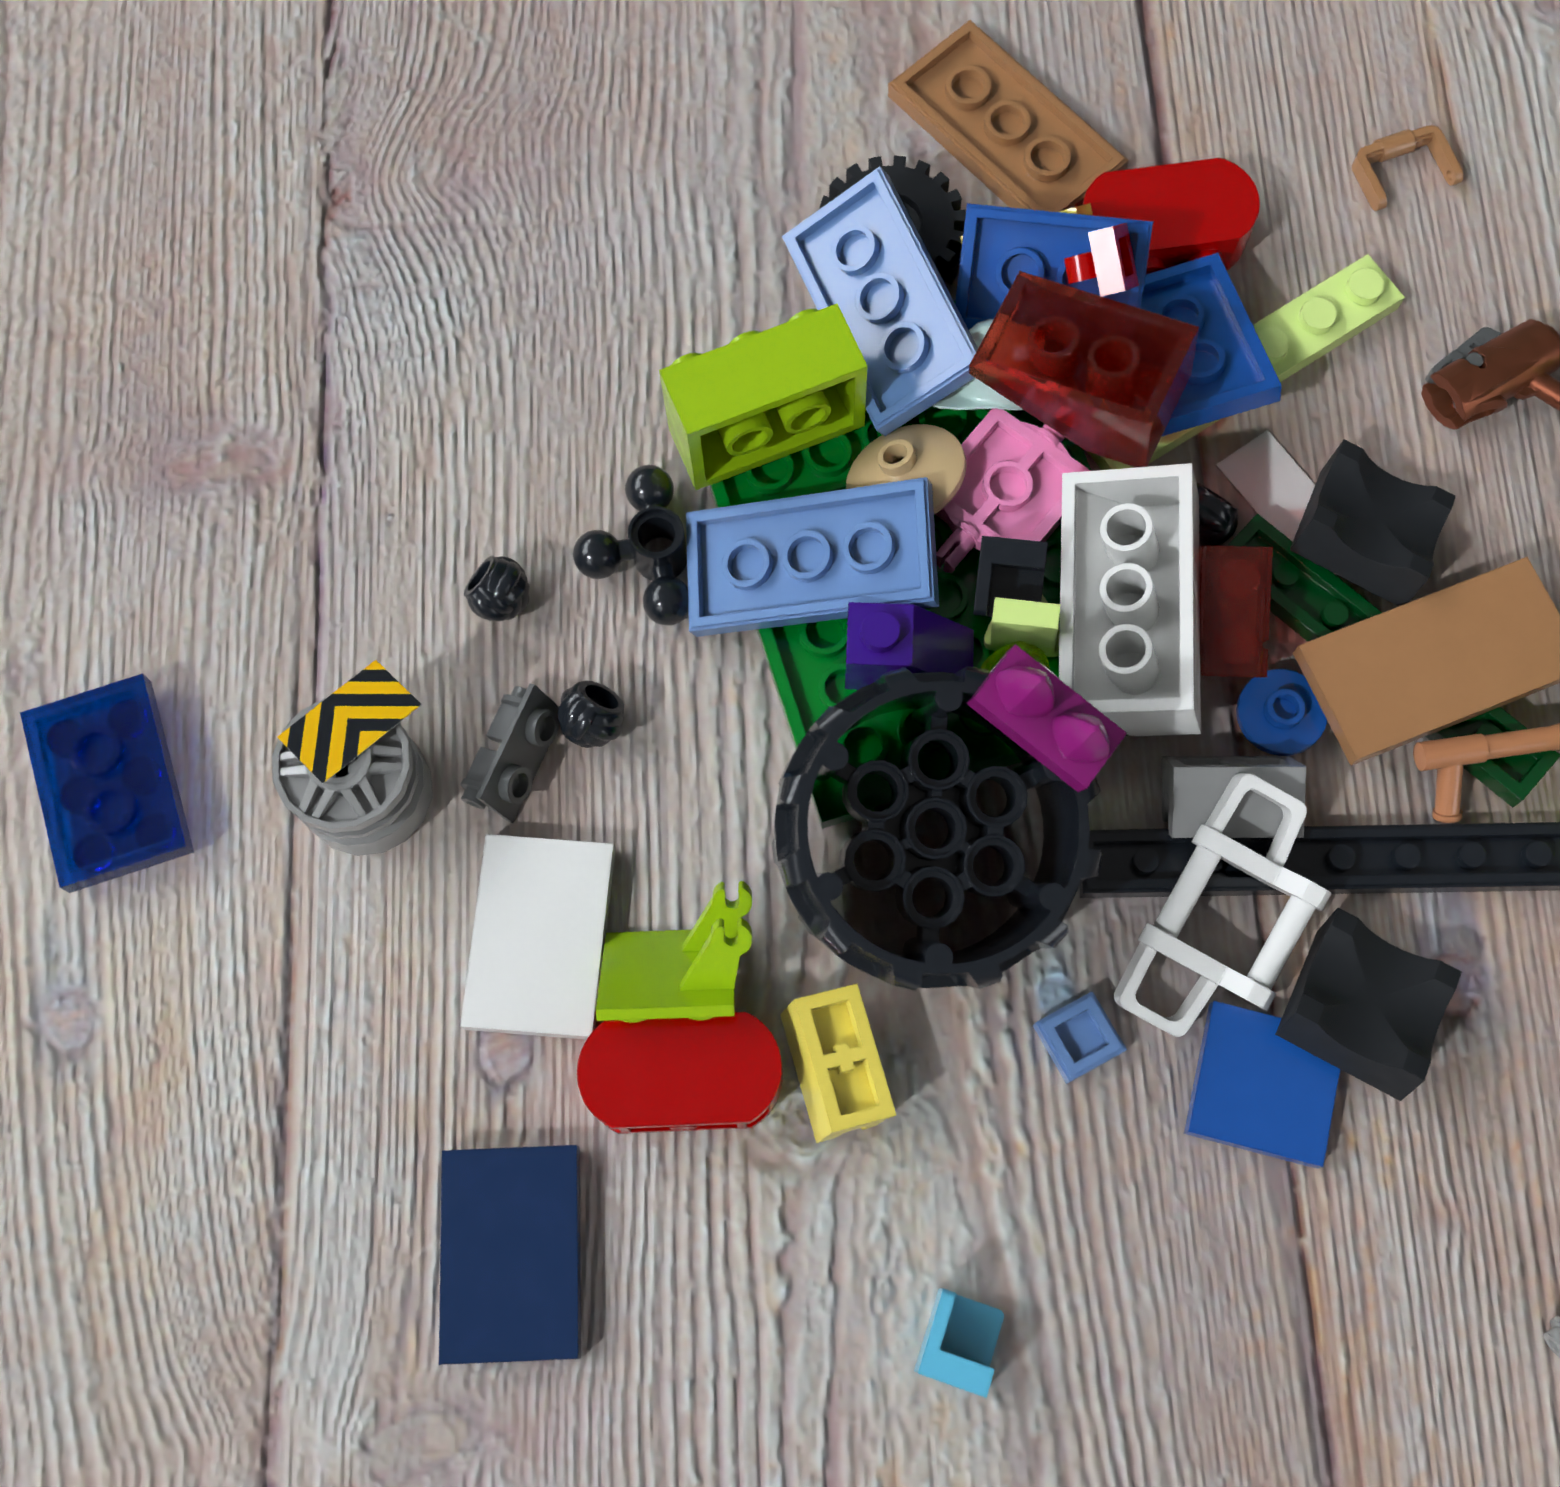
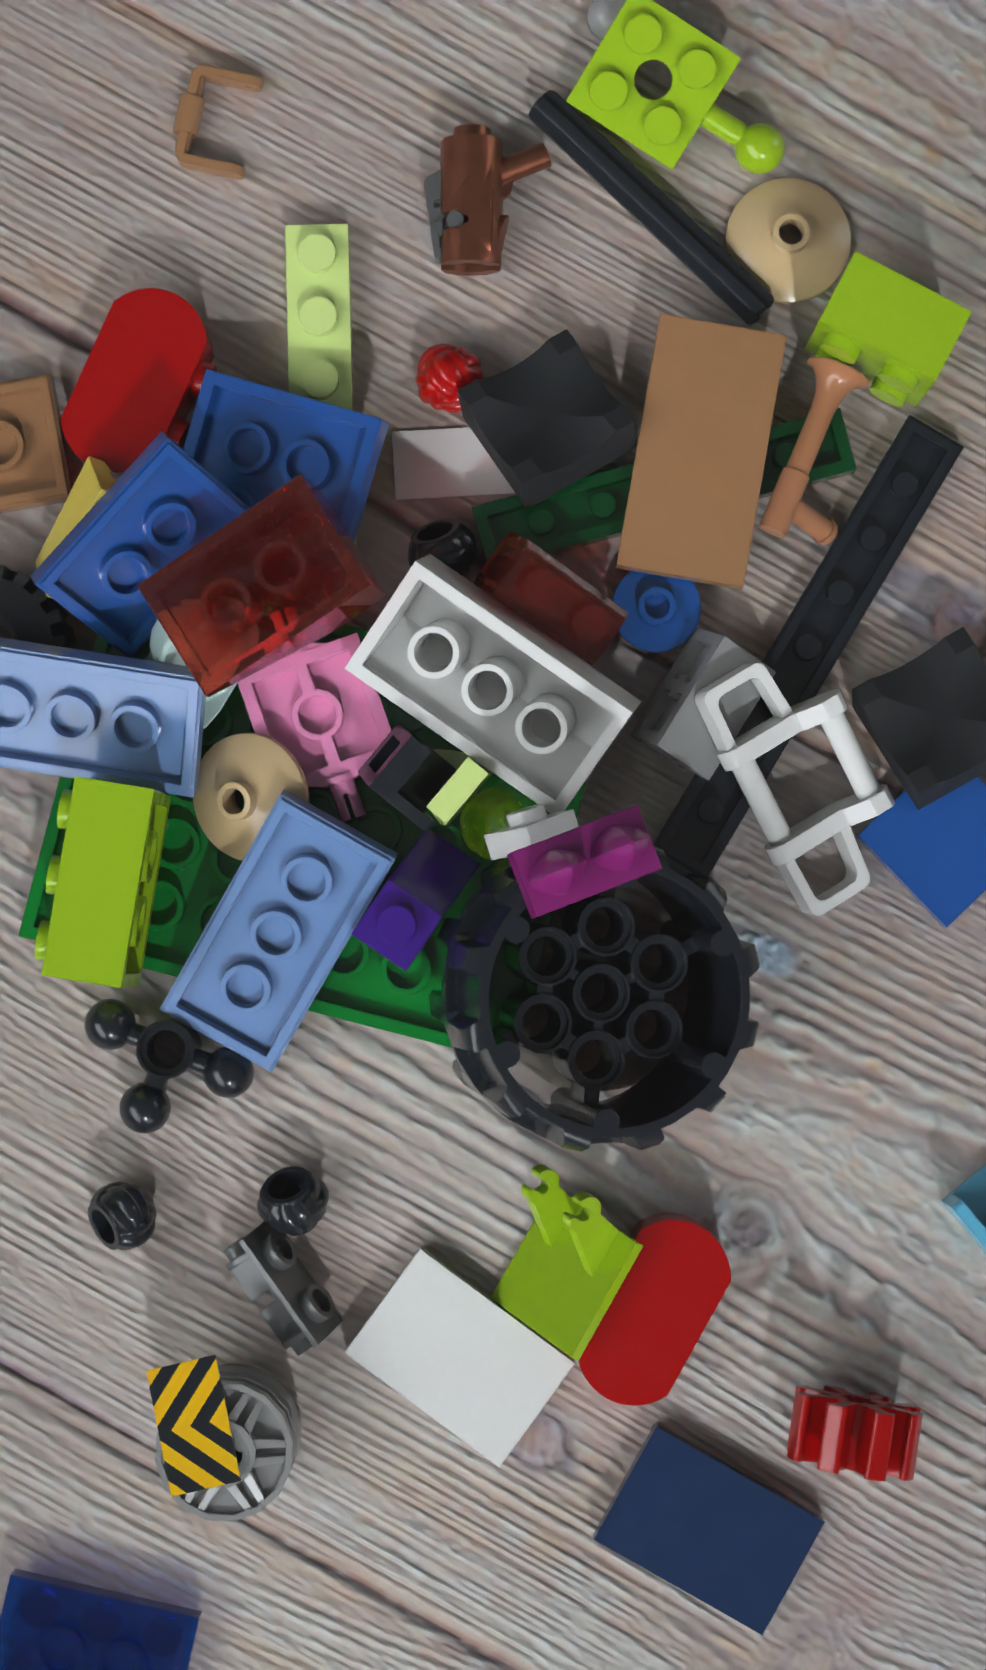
camera: 55 degrees left, 15 degrees up
light yellow hinge [780,984,896,1143] -> none
medium blue tile [1033,991,1127,1084] -> none
tile [1064,223,1139,297] -> none
none -> red piece [415,343,483,413]
none -> red gear [787,1385,923,1481]

